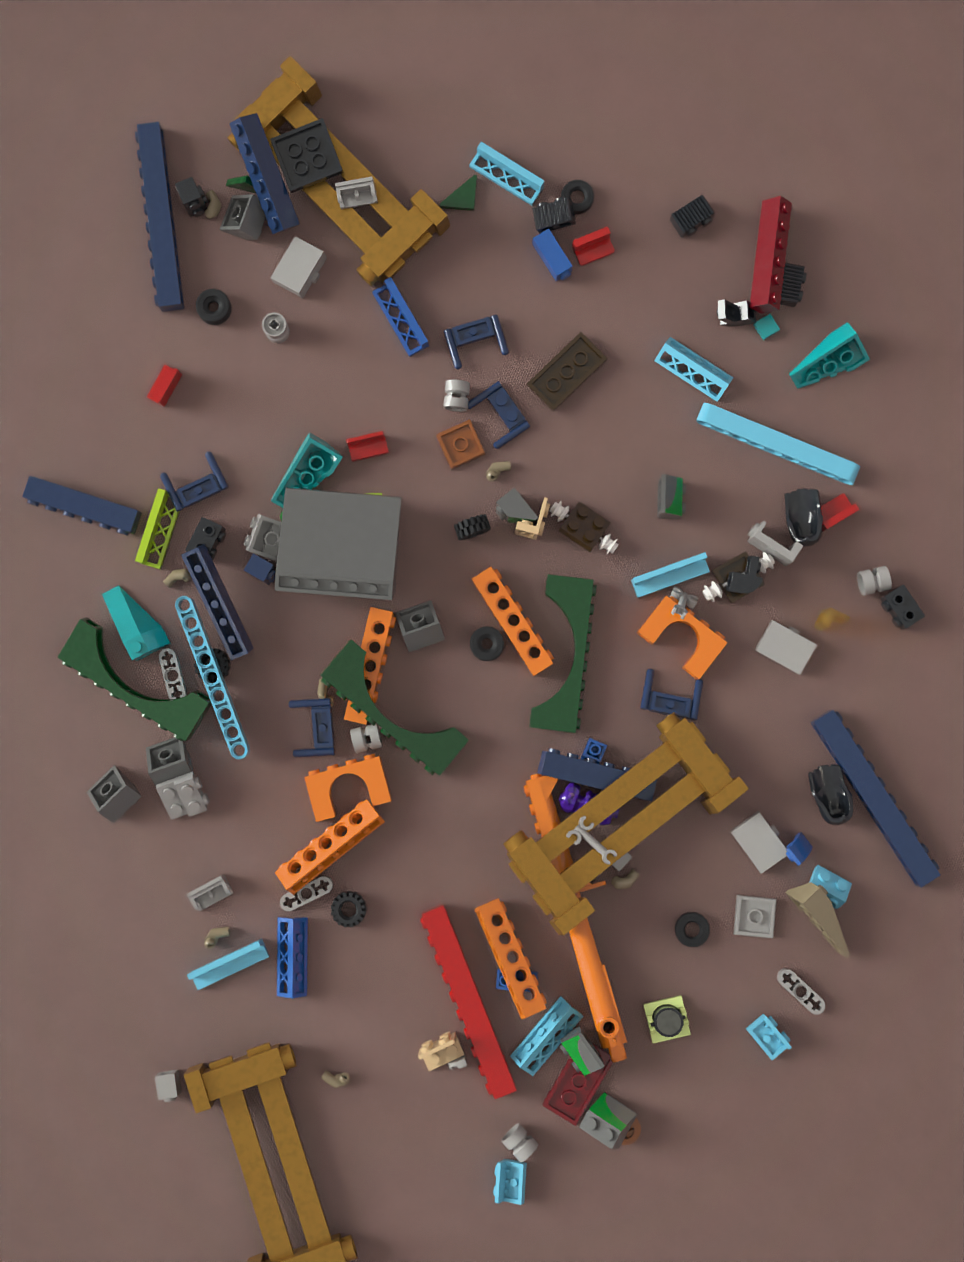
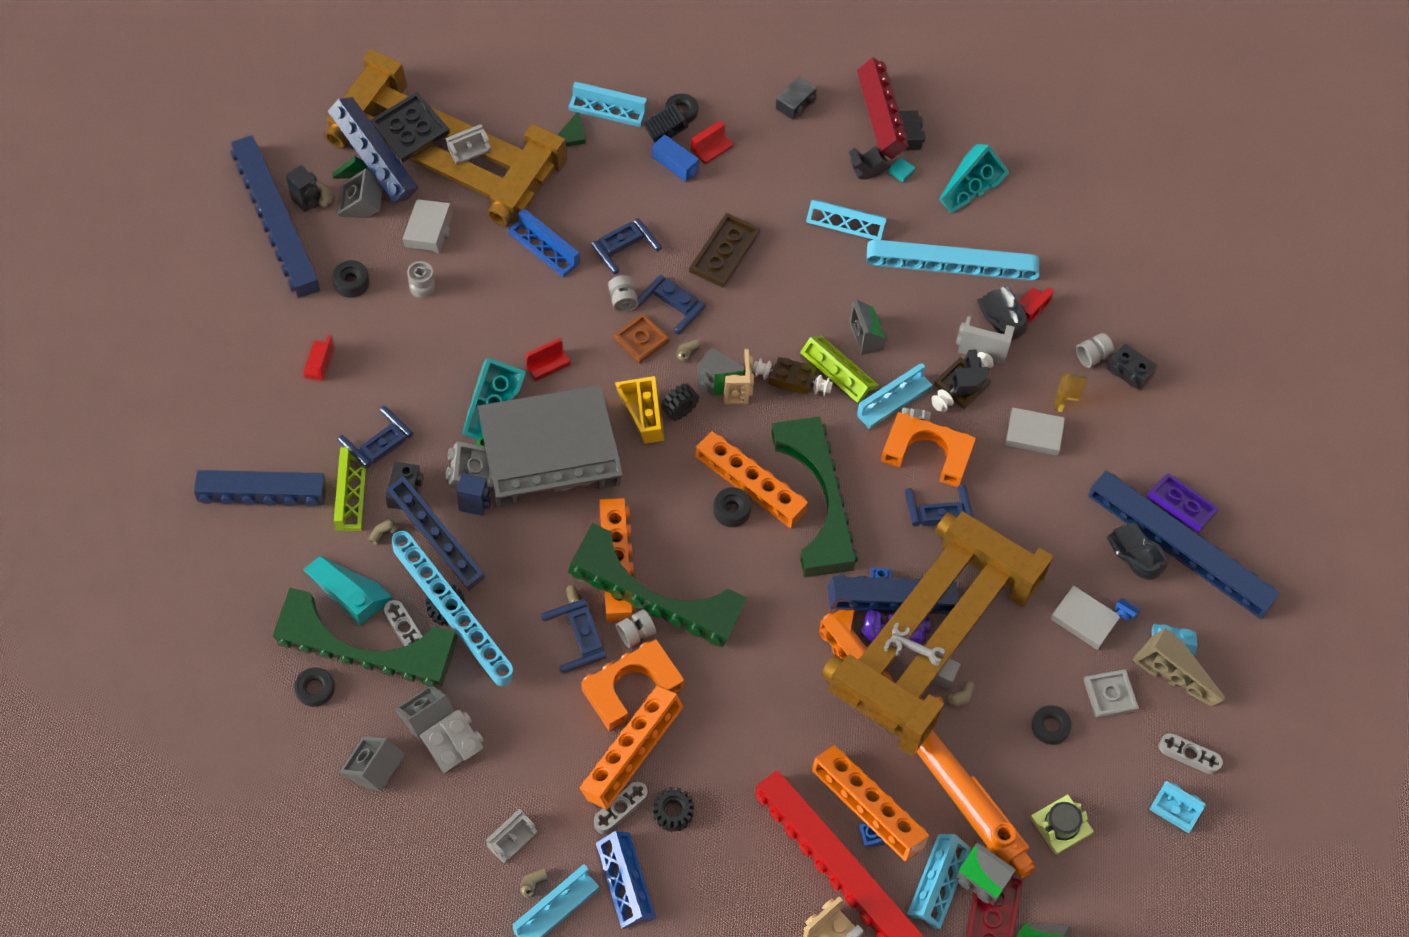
camera: 25 degrees left, 25 degrees down
dark grey slope [396,600,445,652] -> none
none -> black tyre [294,667,335,707]
none -> yellow wedge [615,376,665,444]
none -> lime fence [800,335,879,403]
none -> dark purple plate [1146,473,1220,533]

